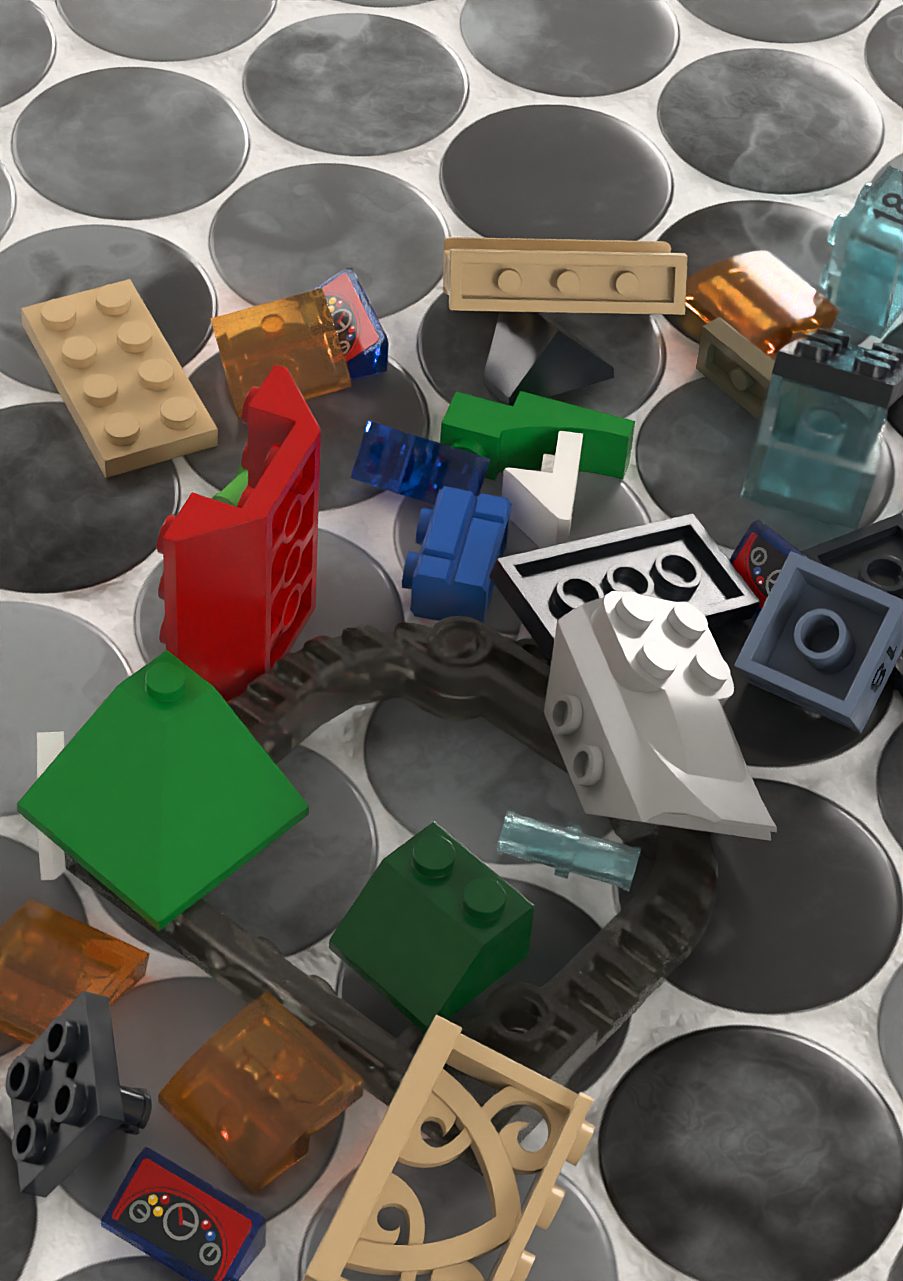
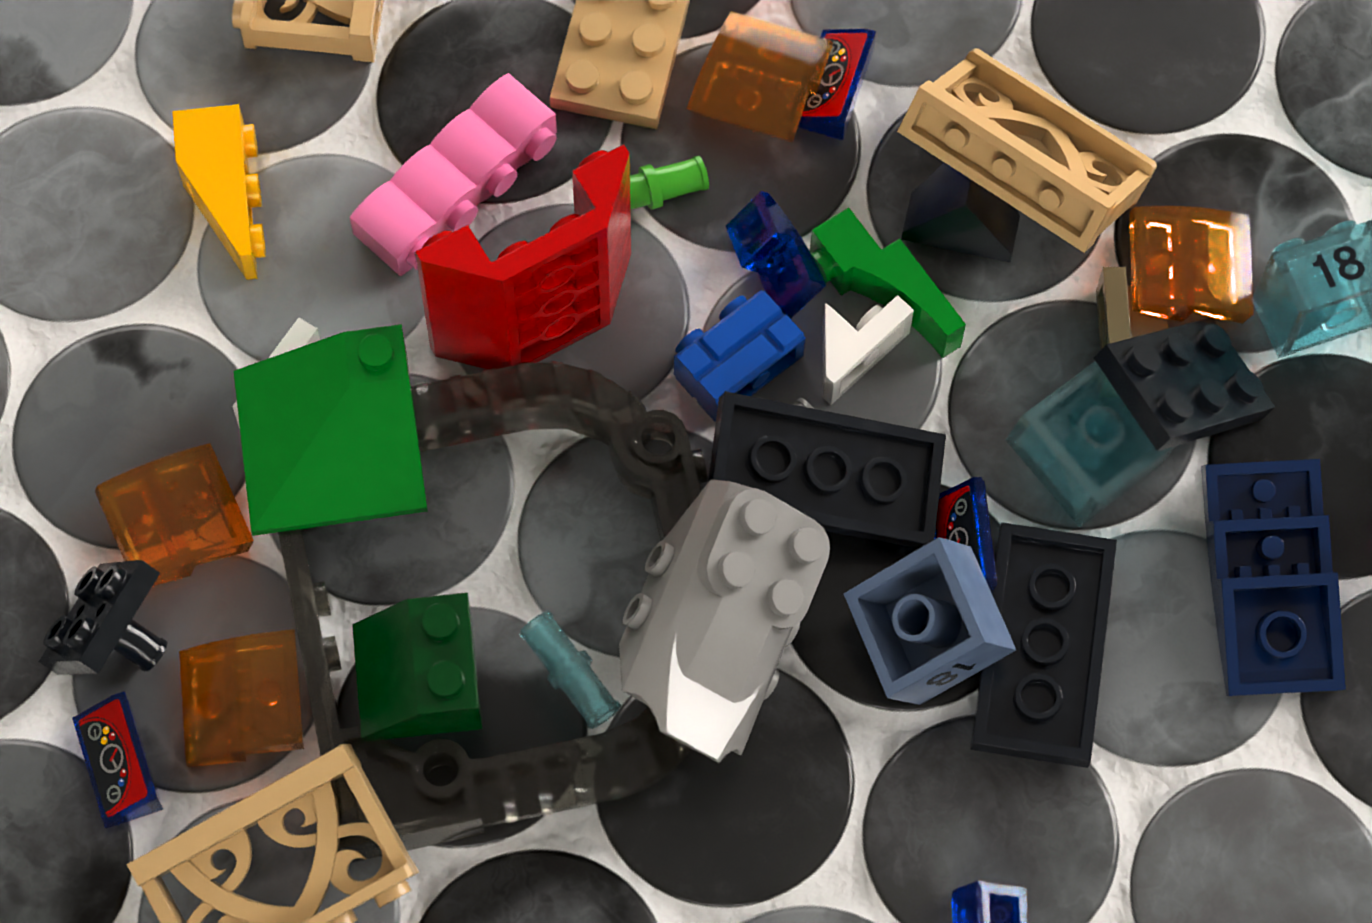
camera: 40 degrees right, 20 degrees up
none -> bright pink brick [350,73,557,276]

